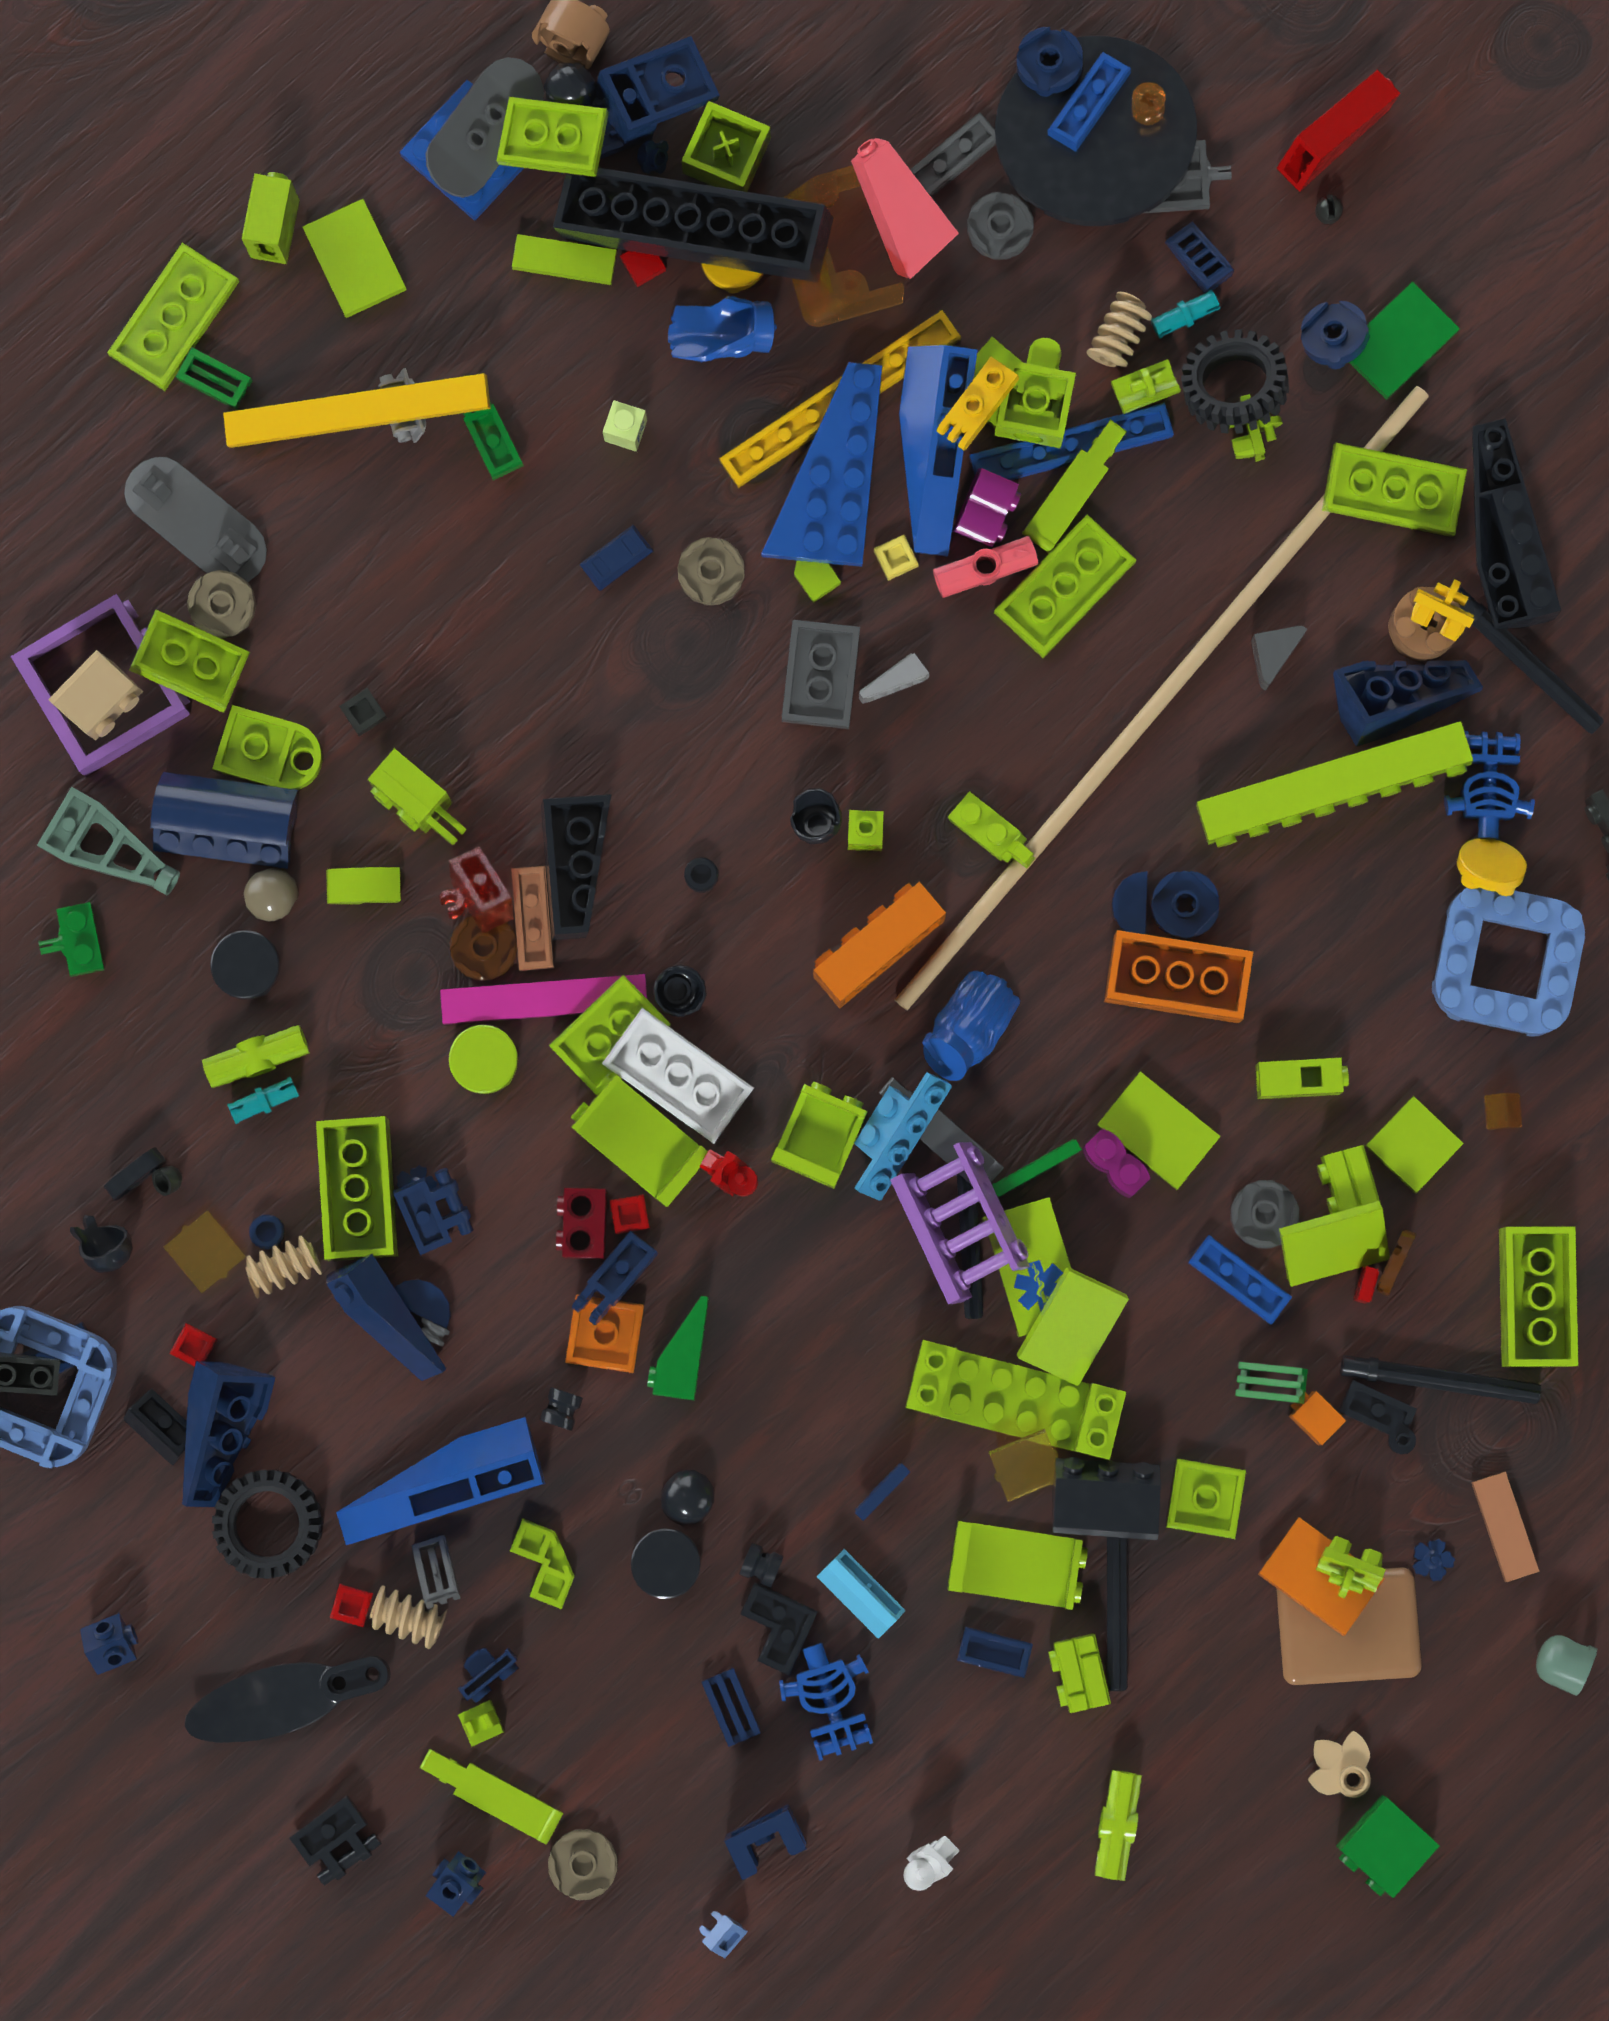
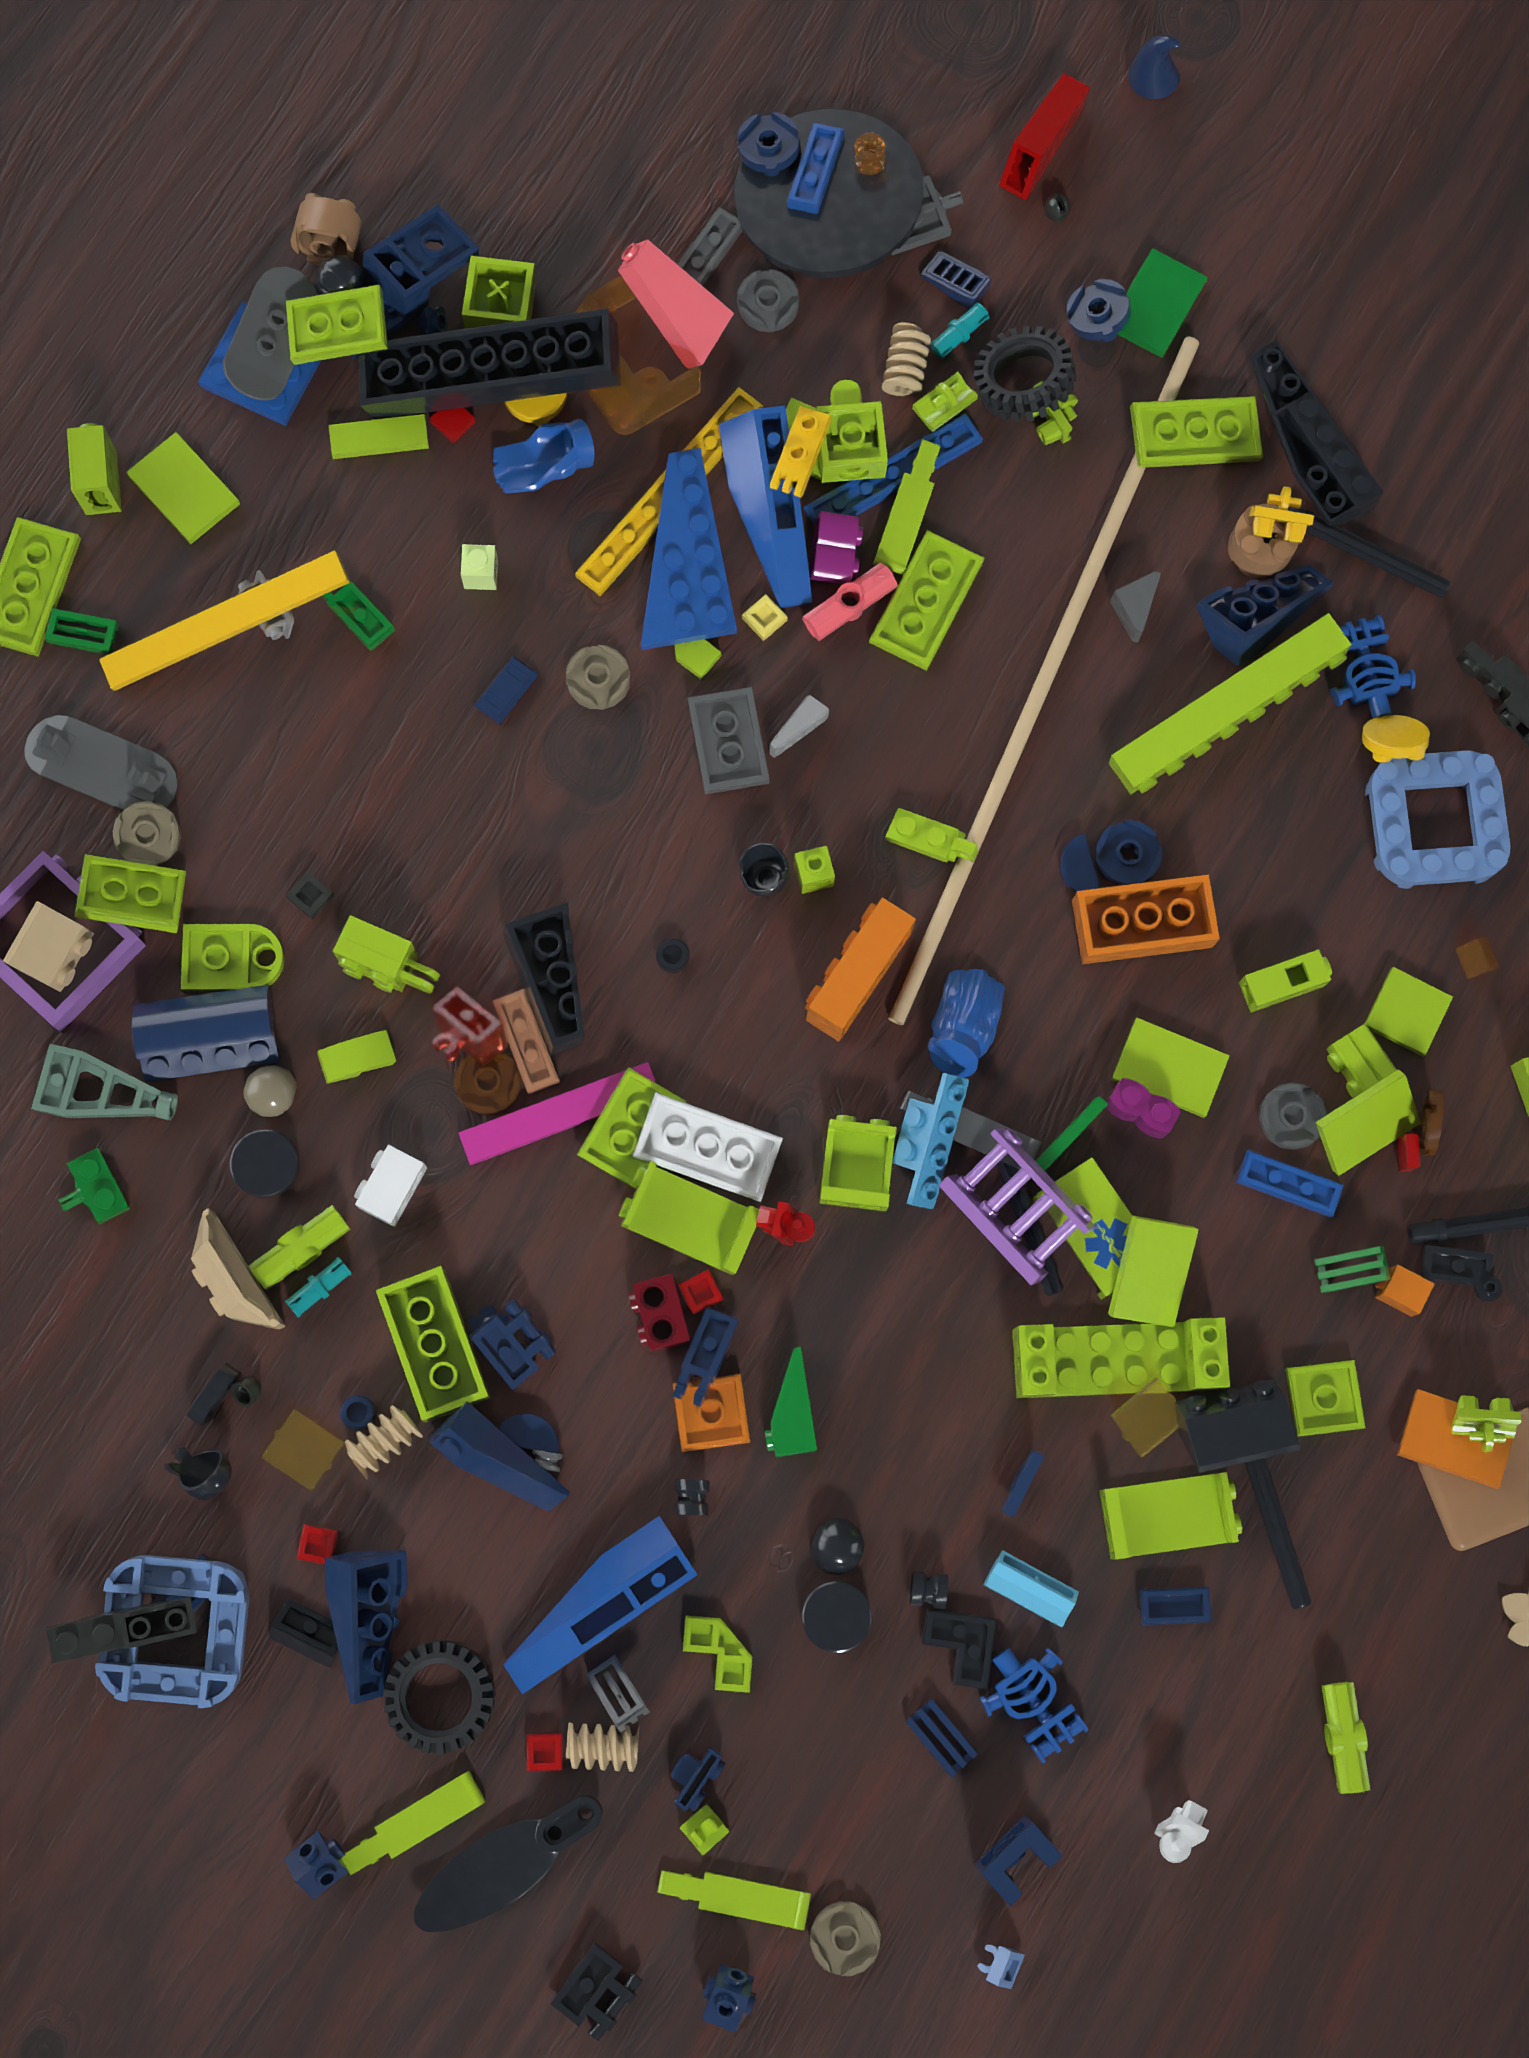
camera: 25 degrees left, 5 degrees down
lime tile [449,1025,518,1094] -> none
black hair [653,965,707,1017] -> none
lime brick [1048,1634,1111,1713] -> none
none -> tan wedge [191,1208,285,1330]
none -> lime piece [342,1771,486,1875]
none -> white brick [354,1145,427,1227]
none -> dark blue hat [1128,35,1181,99]

